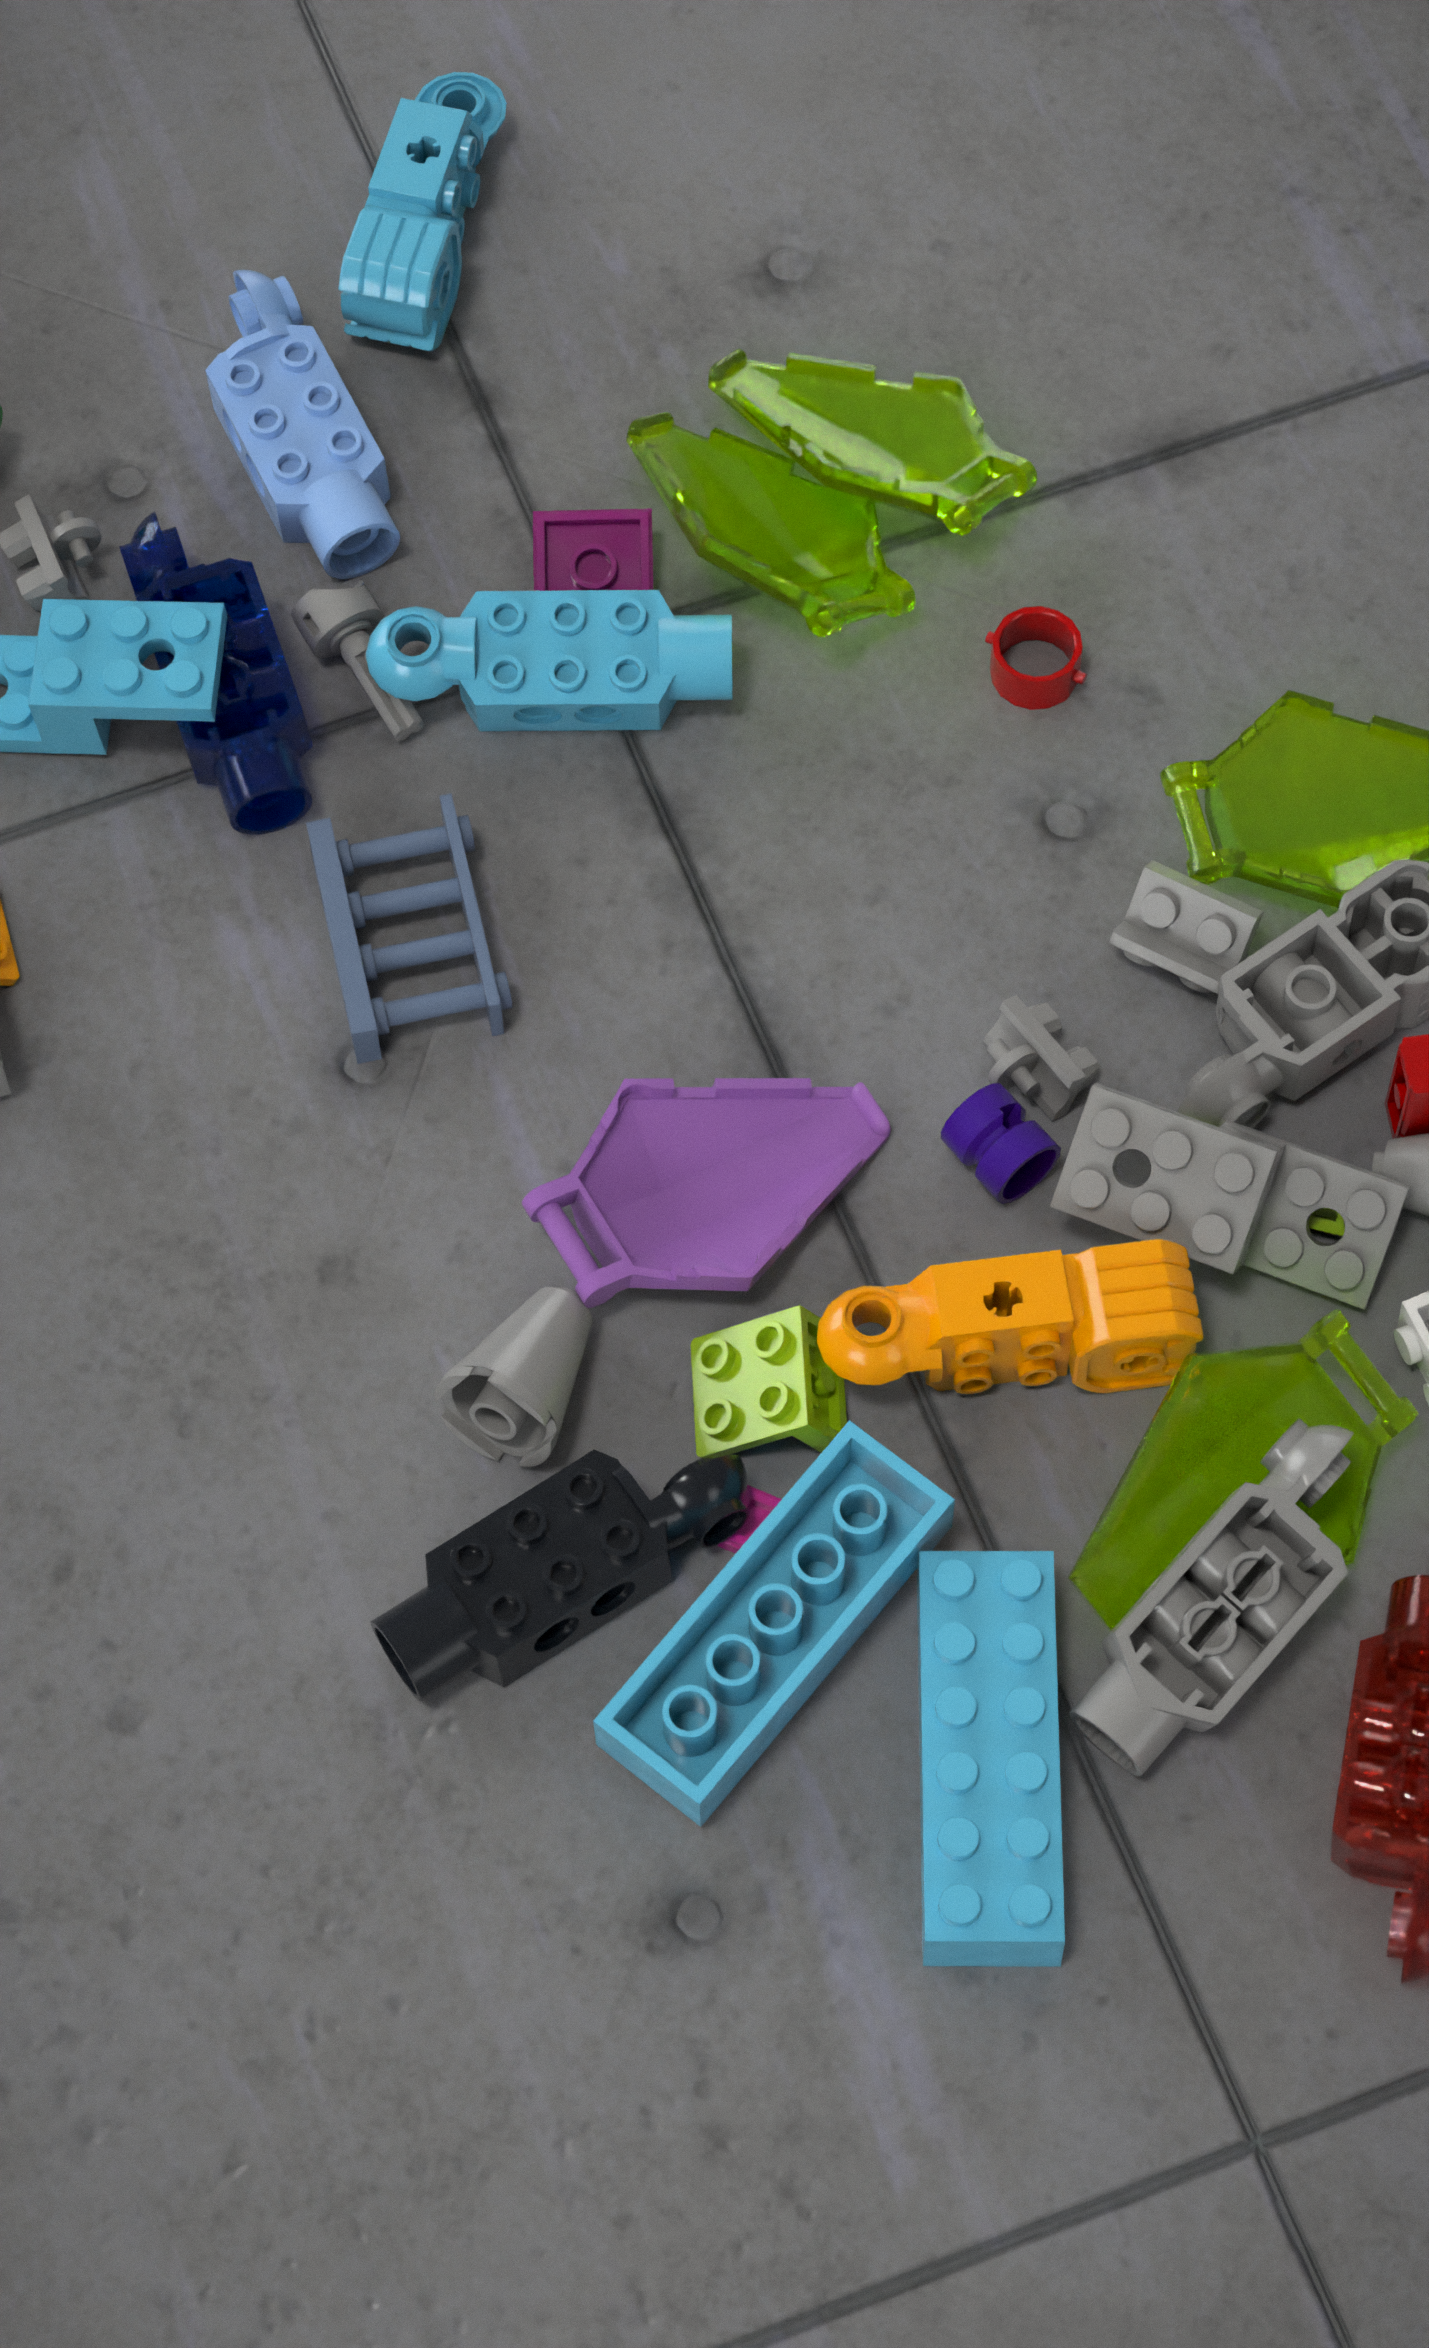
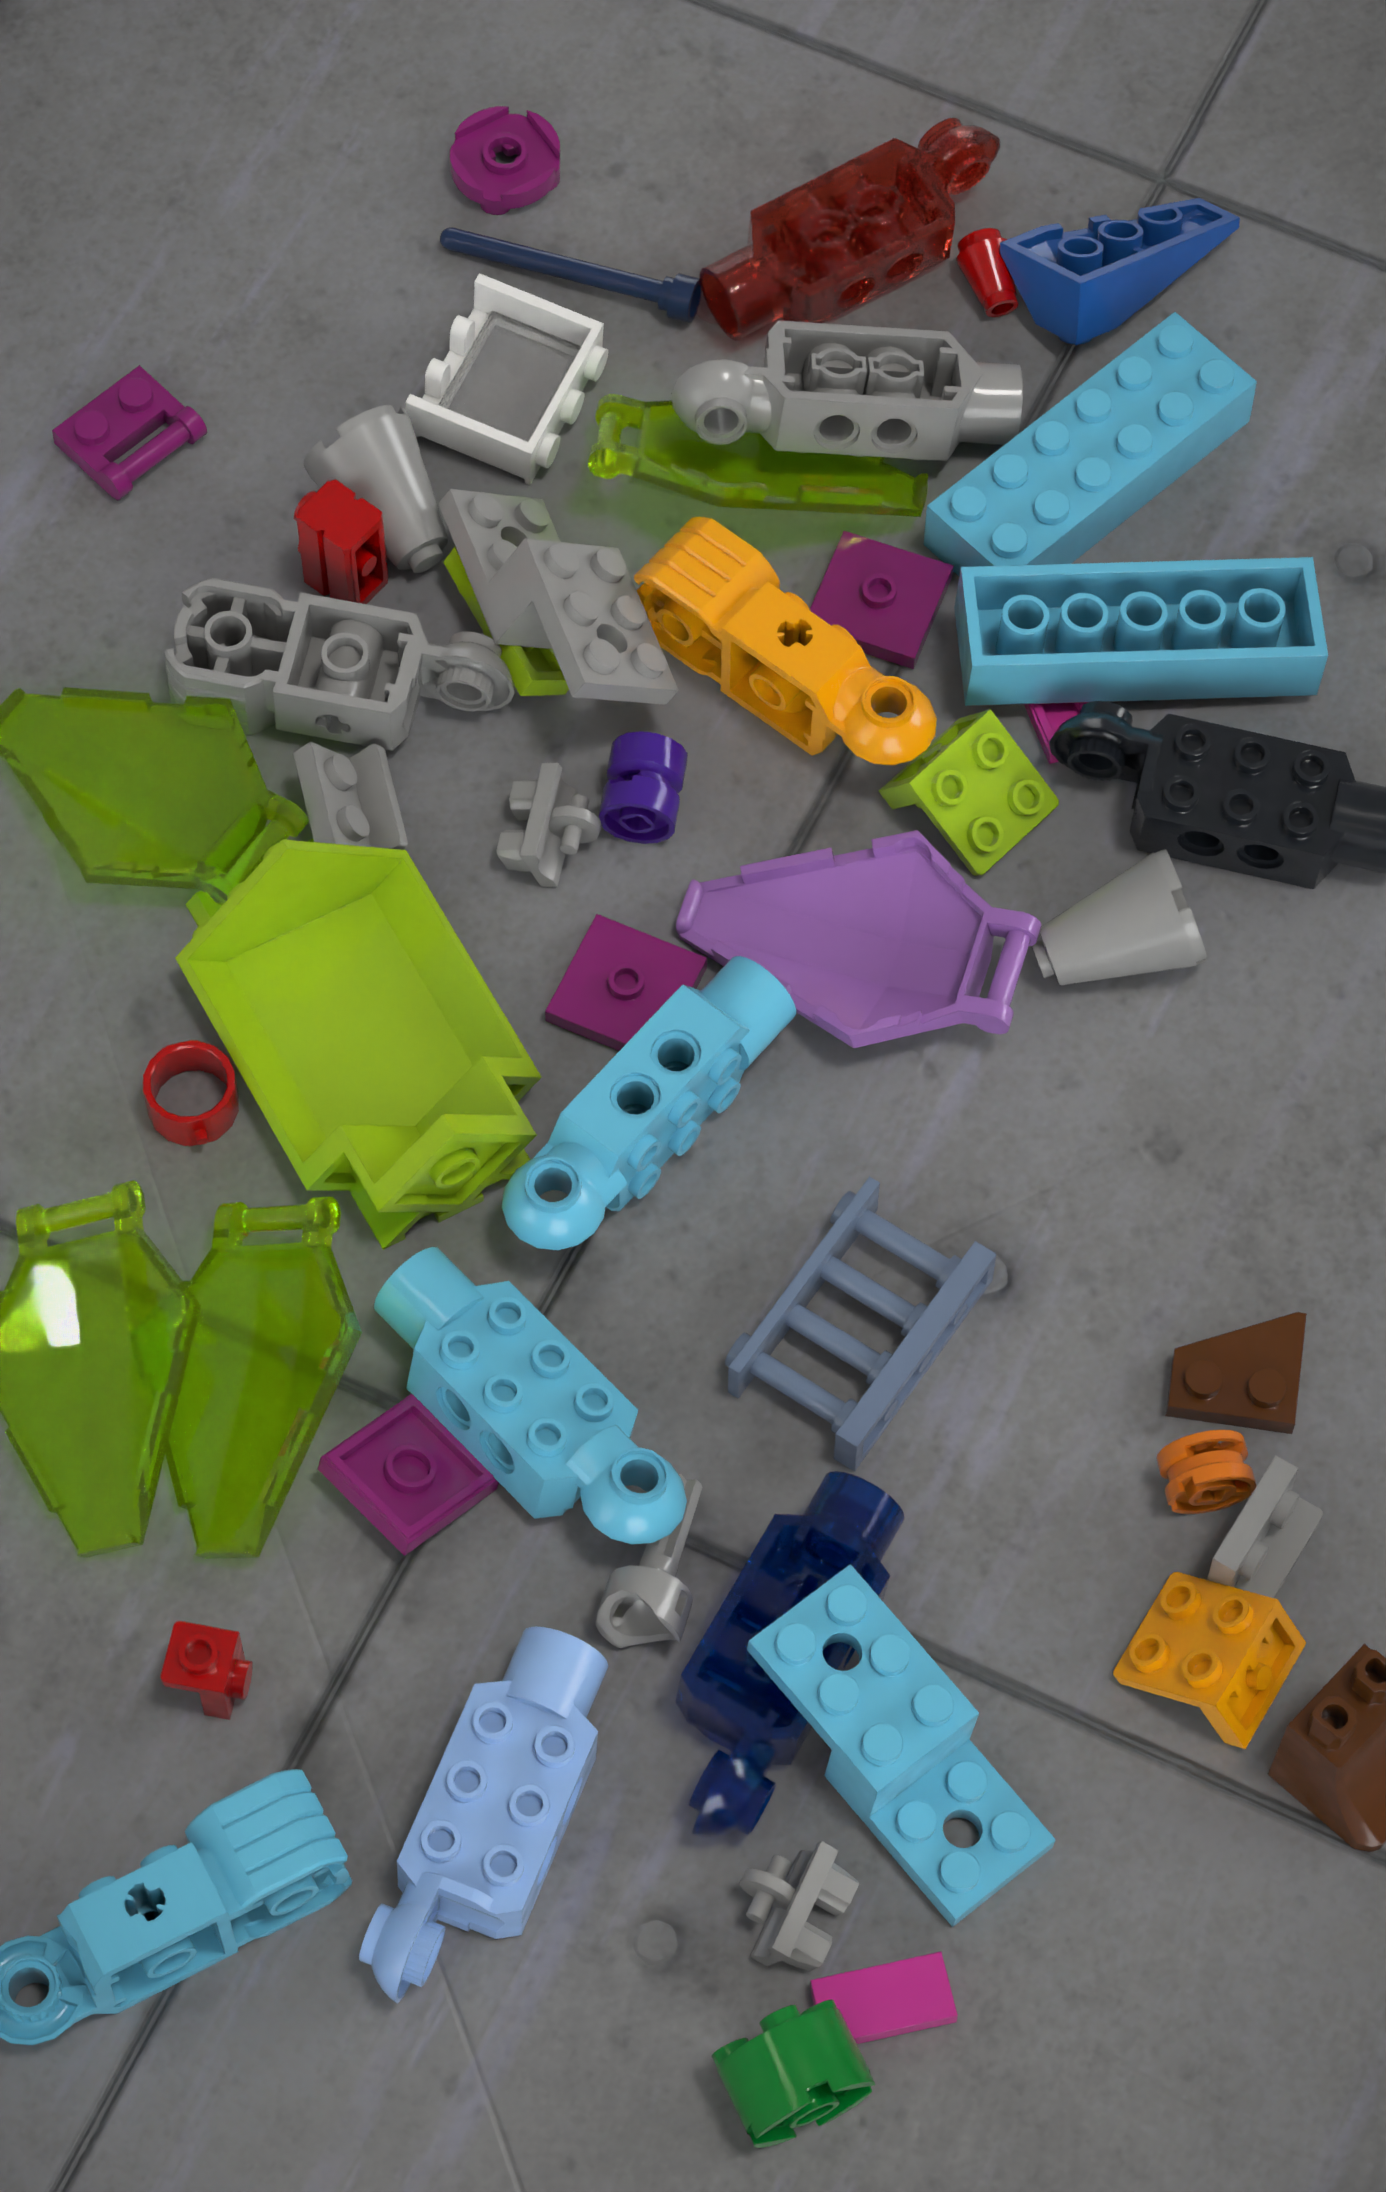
camera: 135 degrees left, 0 degrees up
none -> red bracket [160,1621,253,1720]
none -> lime panel [175,839,542,1250]
none -> medium azure brick [502,956,796,1250]
none -> magenta plate [545,914,707,1051]
none -> magenta plate [810,531,954,669]
none -> red cone [956,228,1019,317]
none -> blue wedge [1000,198,1240,345]
none -> orange wheel [1156,1430,1257,1514]
none -> reddish brown wing [1166,1312,1307,1434]

